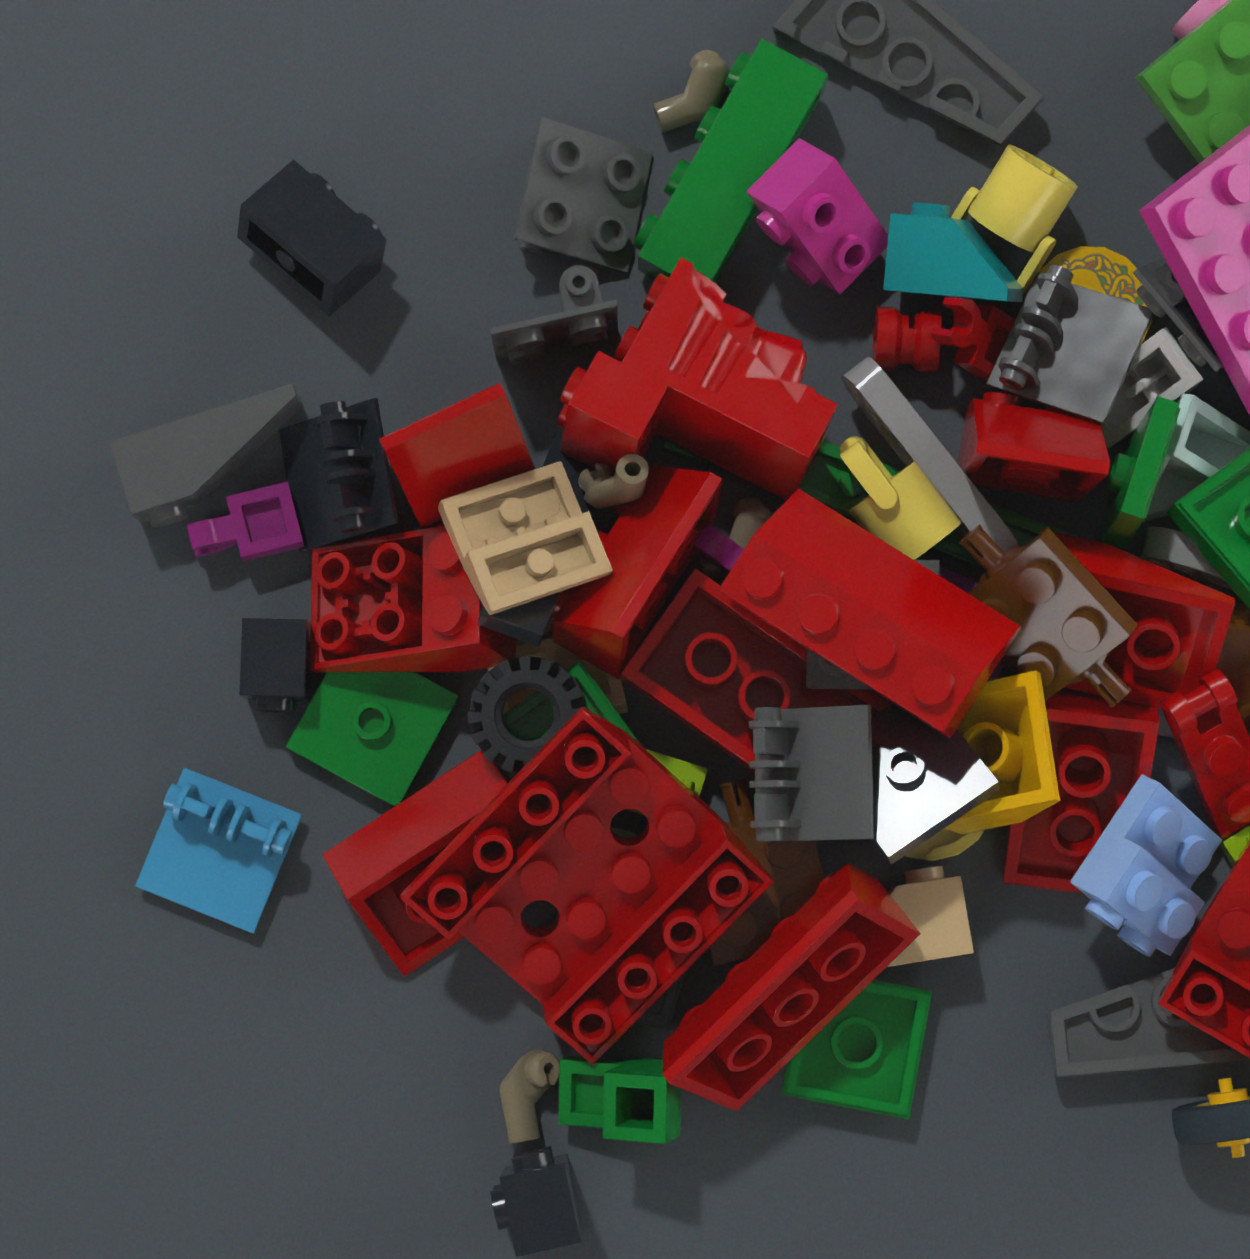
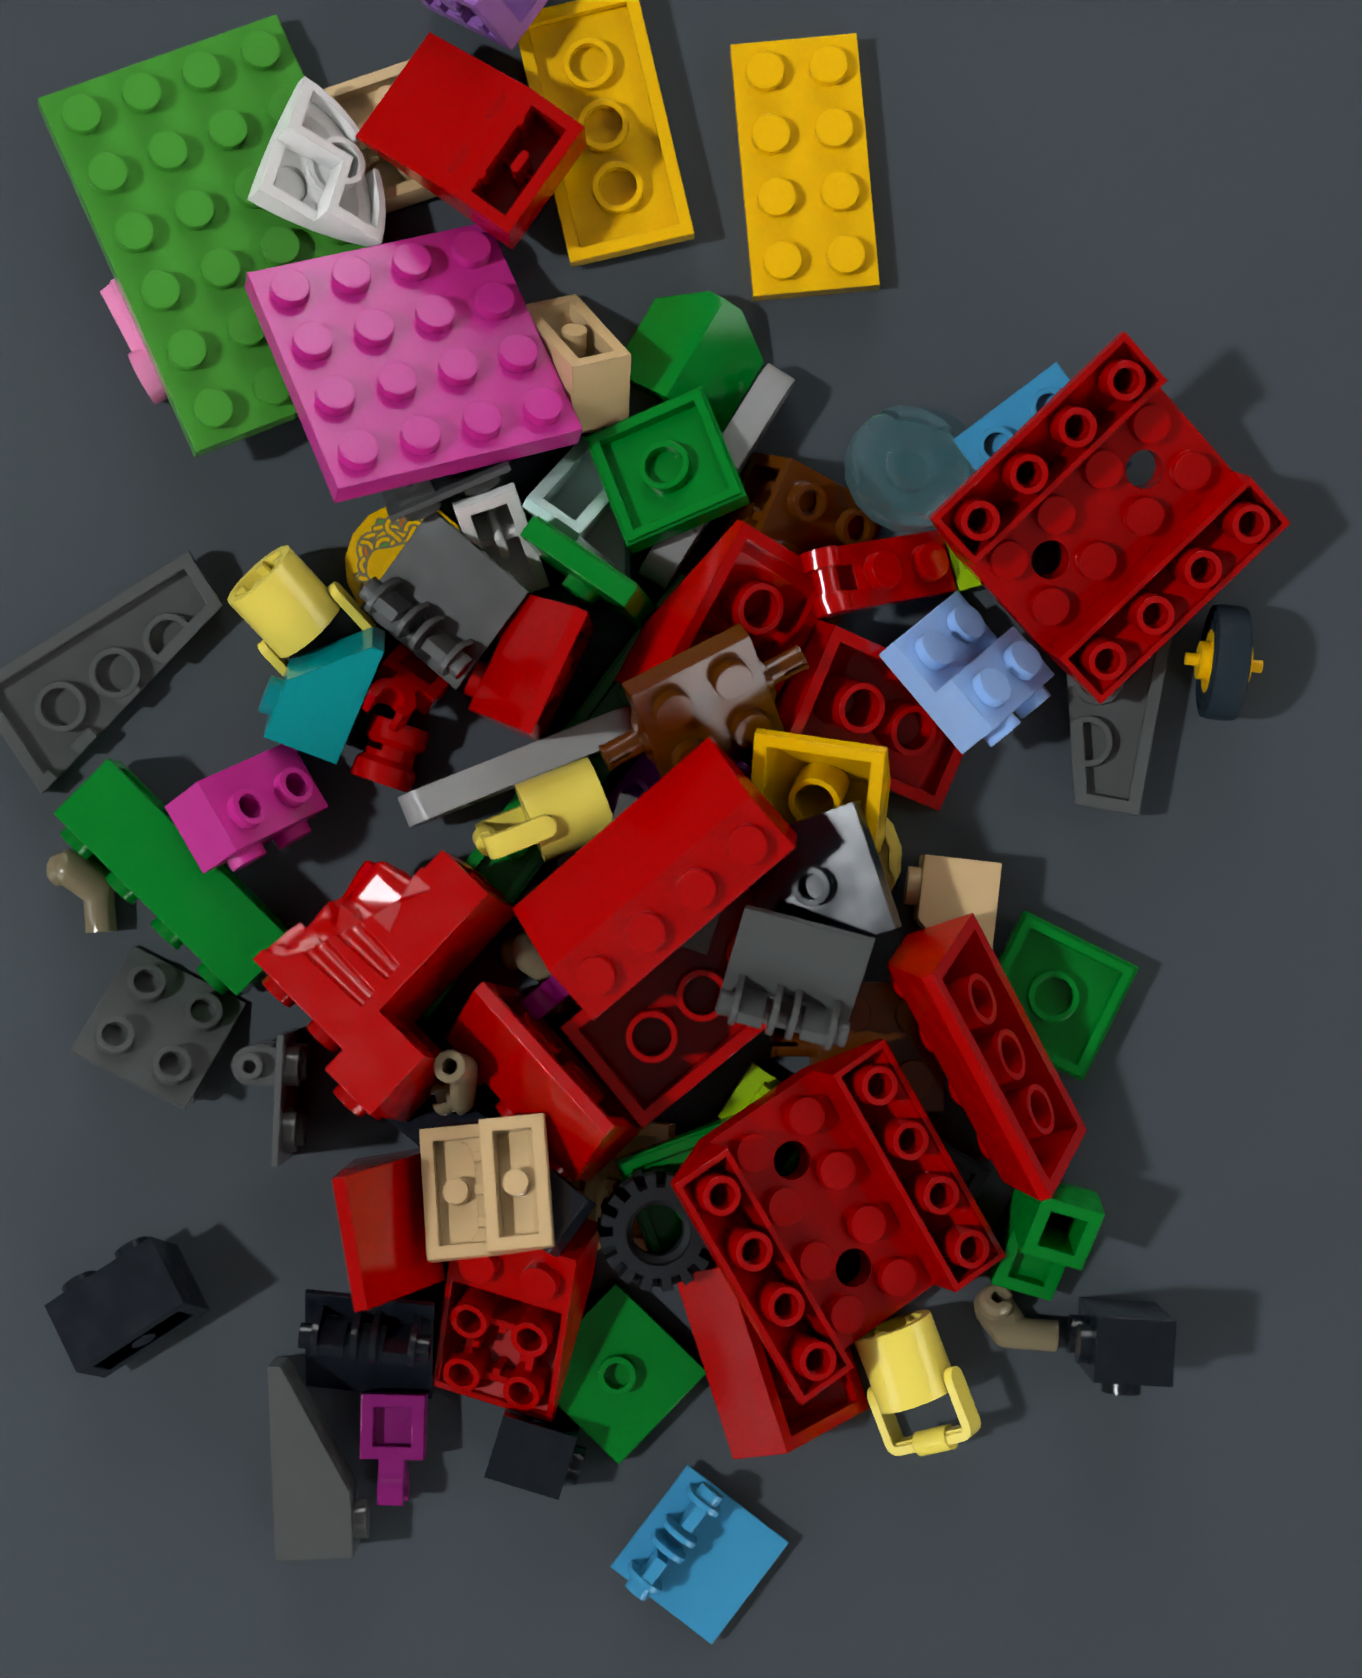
camera: 70 degrees left, 5 degrees up
none -> light yellow piece [854,1310,981,1457]

